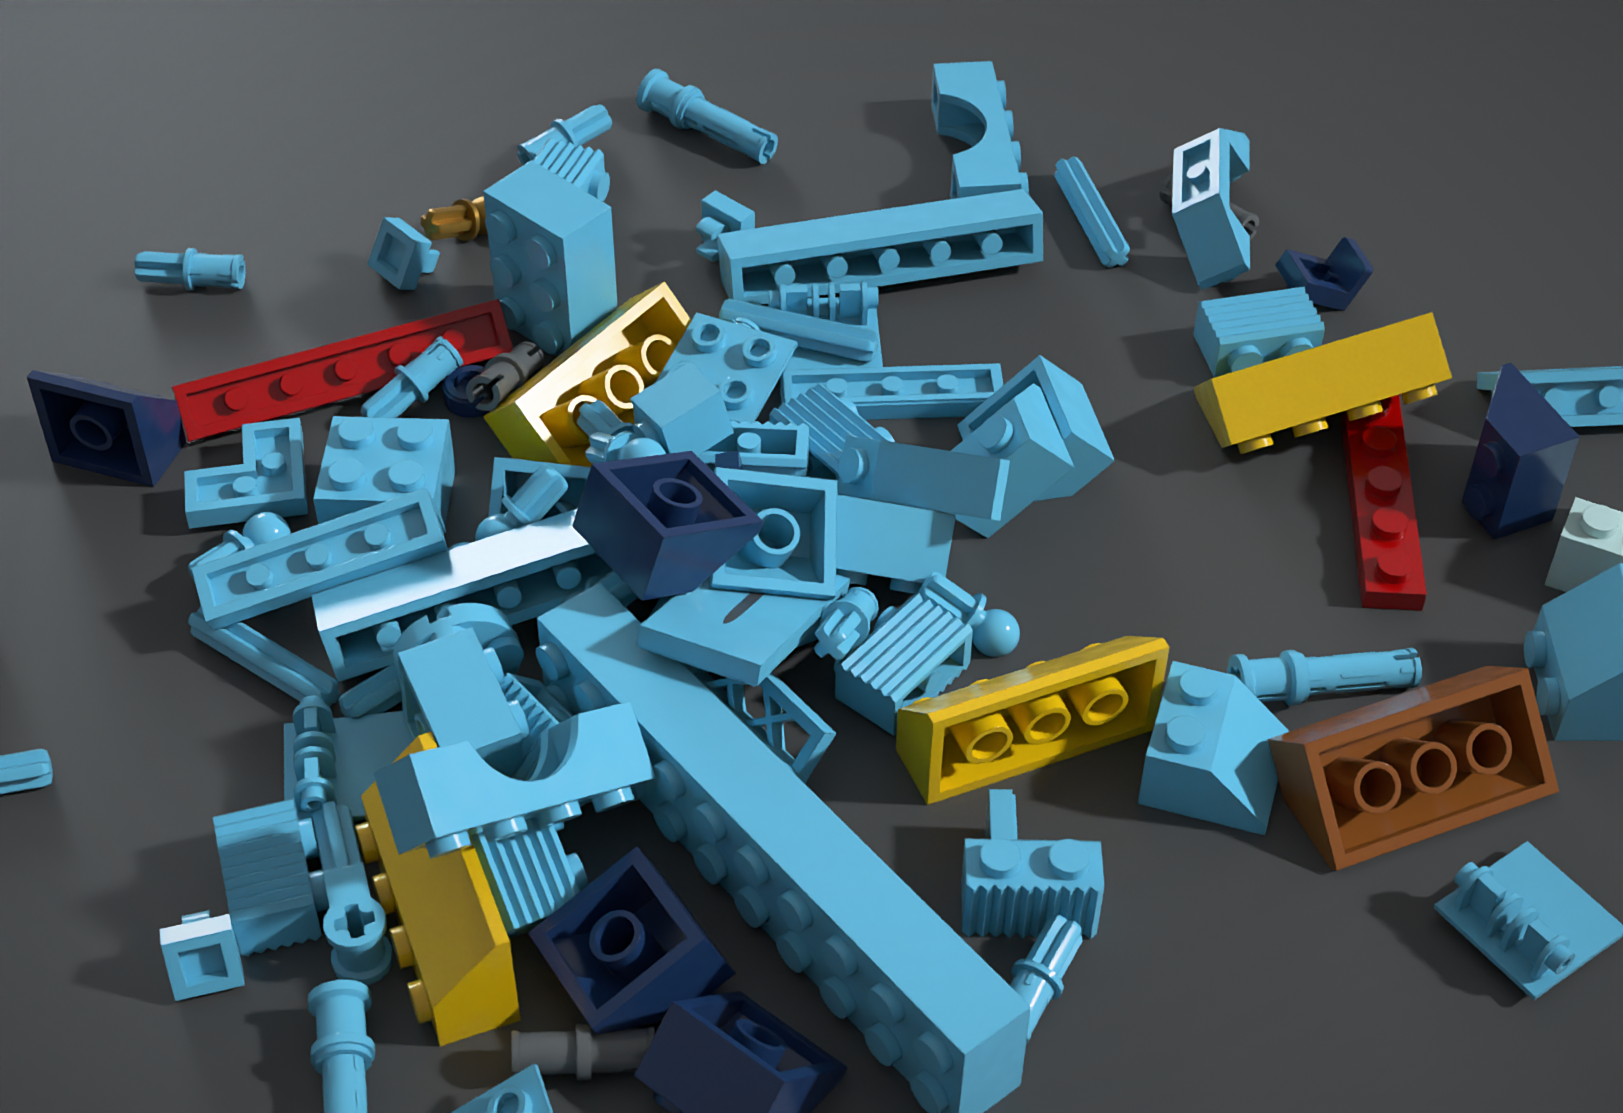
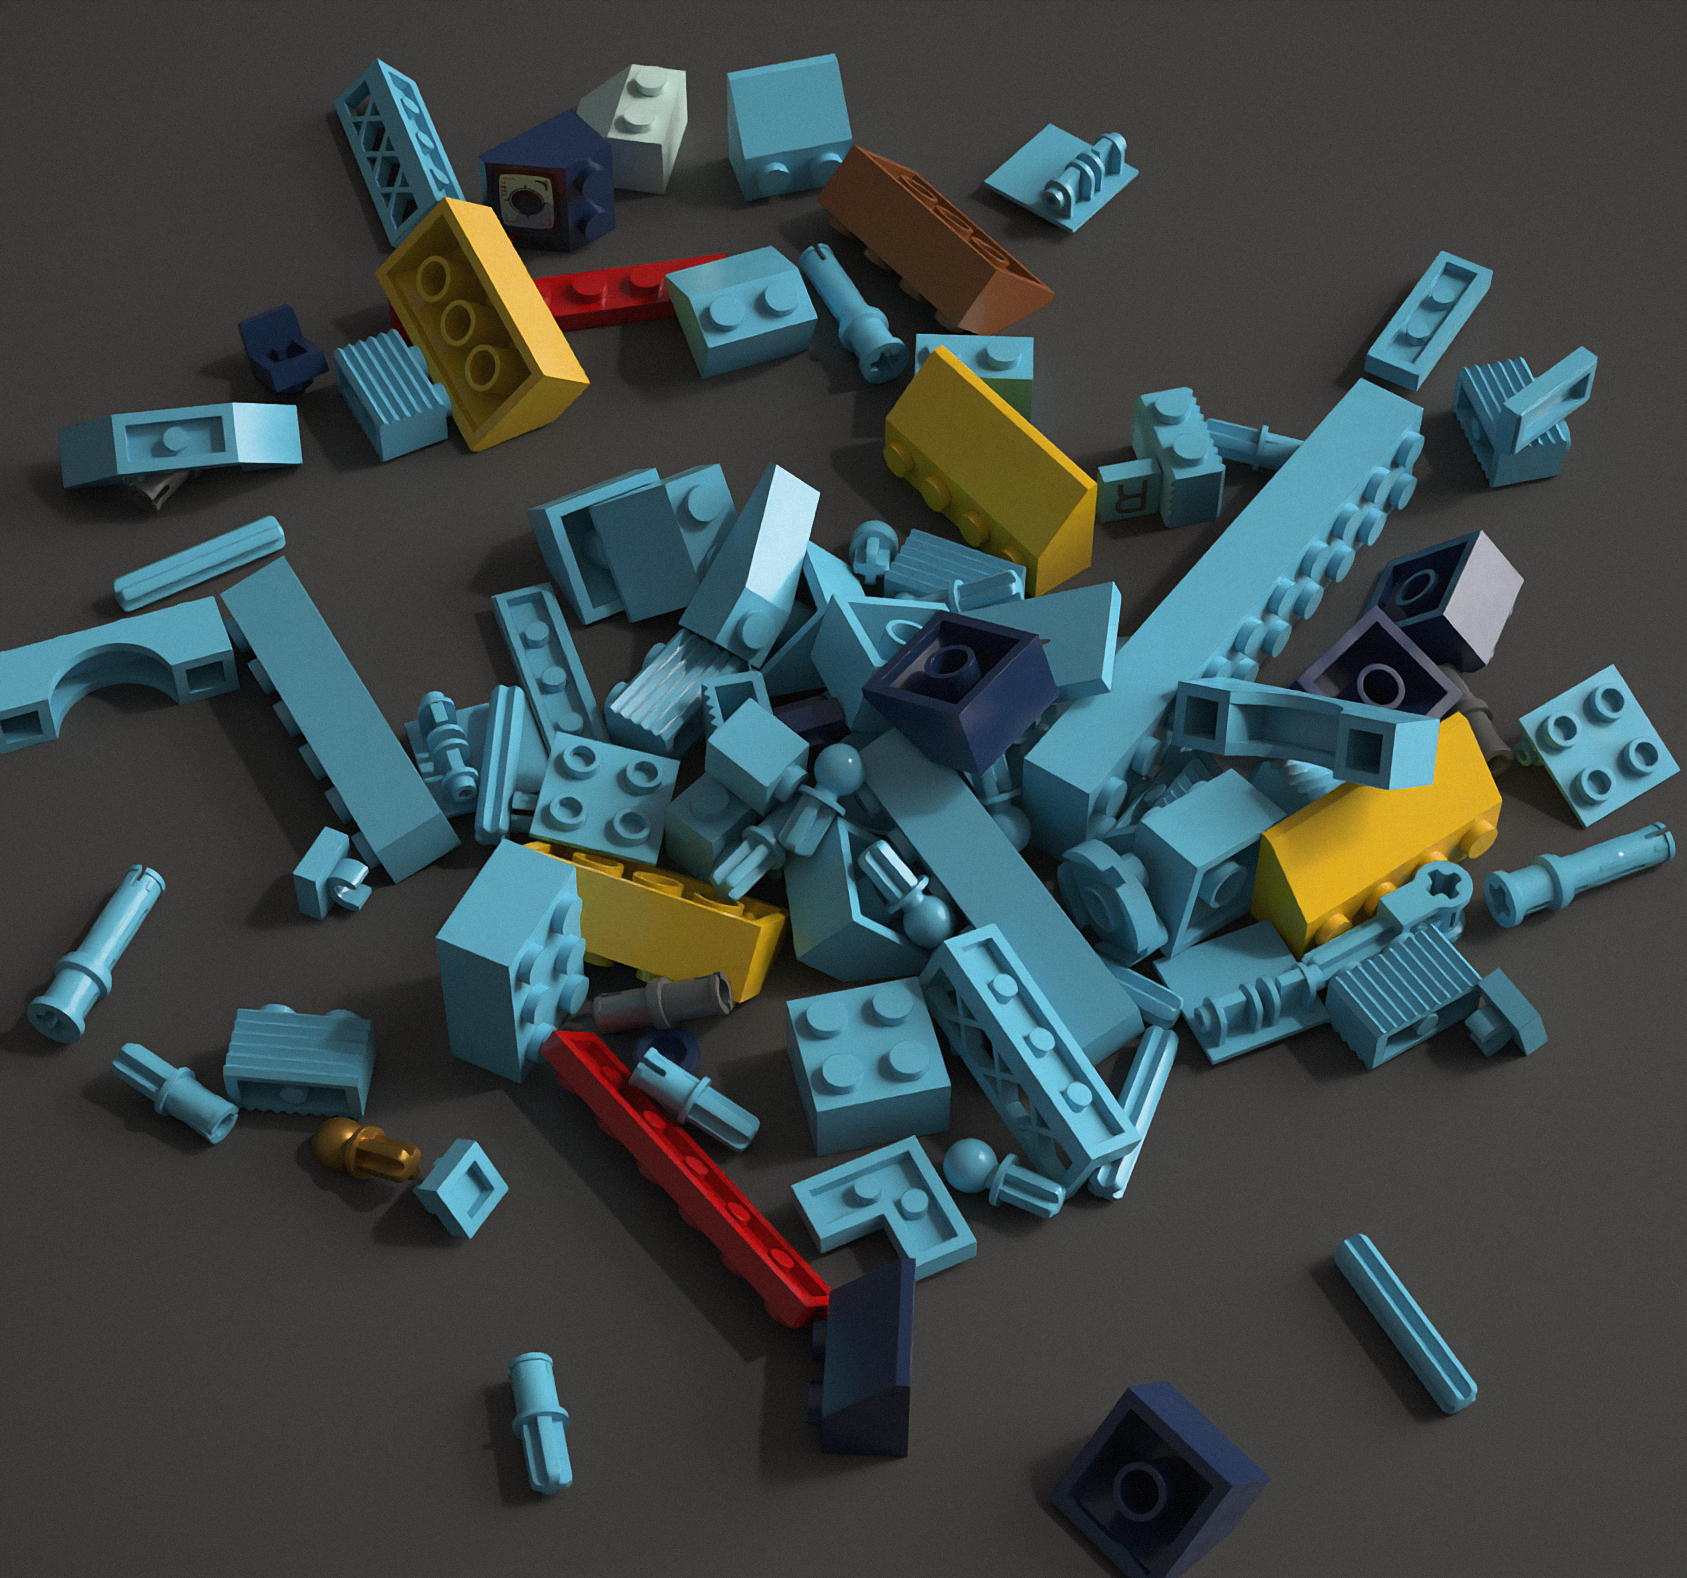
camera: 105 degrees left, 5 degrees up
none -> medium azure slope [663,245,818,379]

